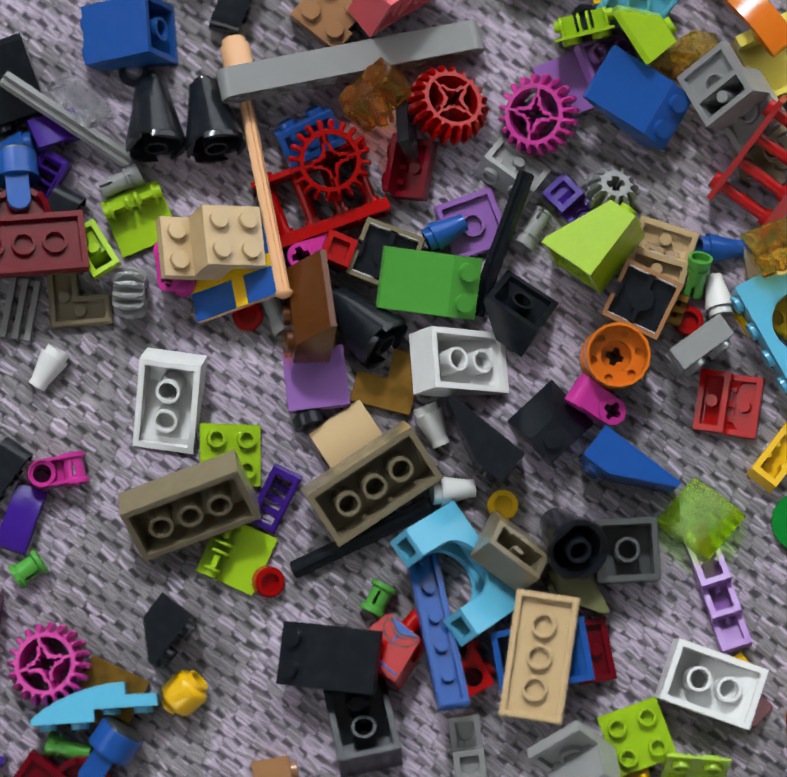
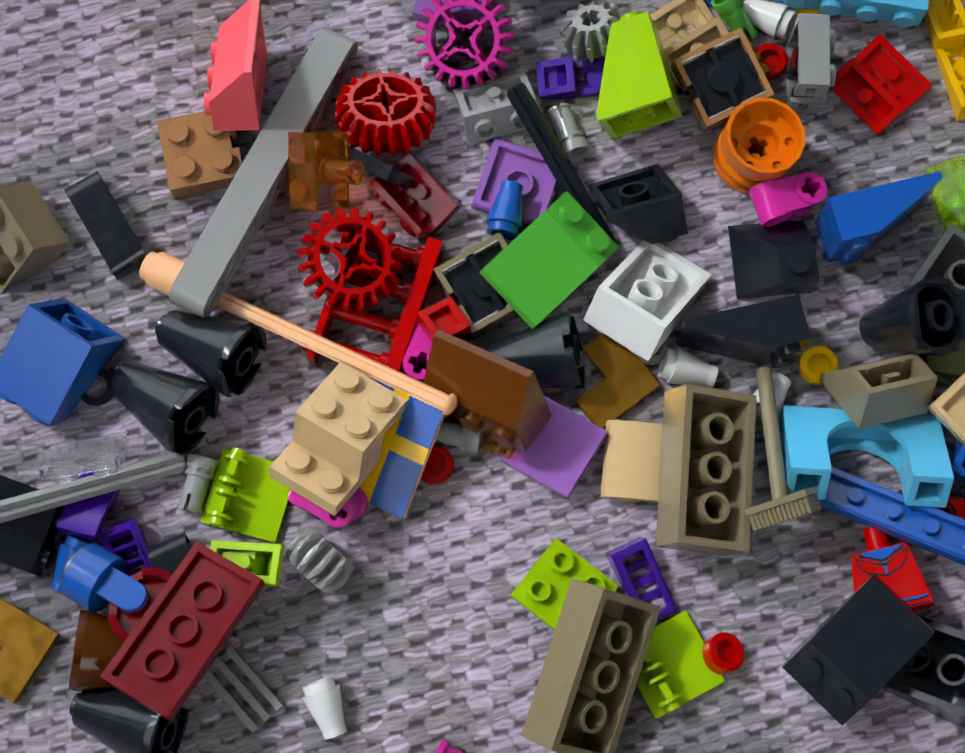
camera: 50 degrees left, 5 degrees down
dark tan tile [47,272,113,330] -> none
white slope [133,347,207,454] -> none
blue bracket [272,104,346,168] -> none
black axle [290,498,434,578] -> none
black tile [292,409,324,433] -> none
bright green bush [359,579,397,618] -> none
none -> dark tan piece [744,367,822,531]

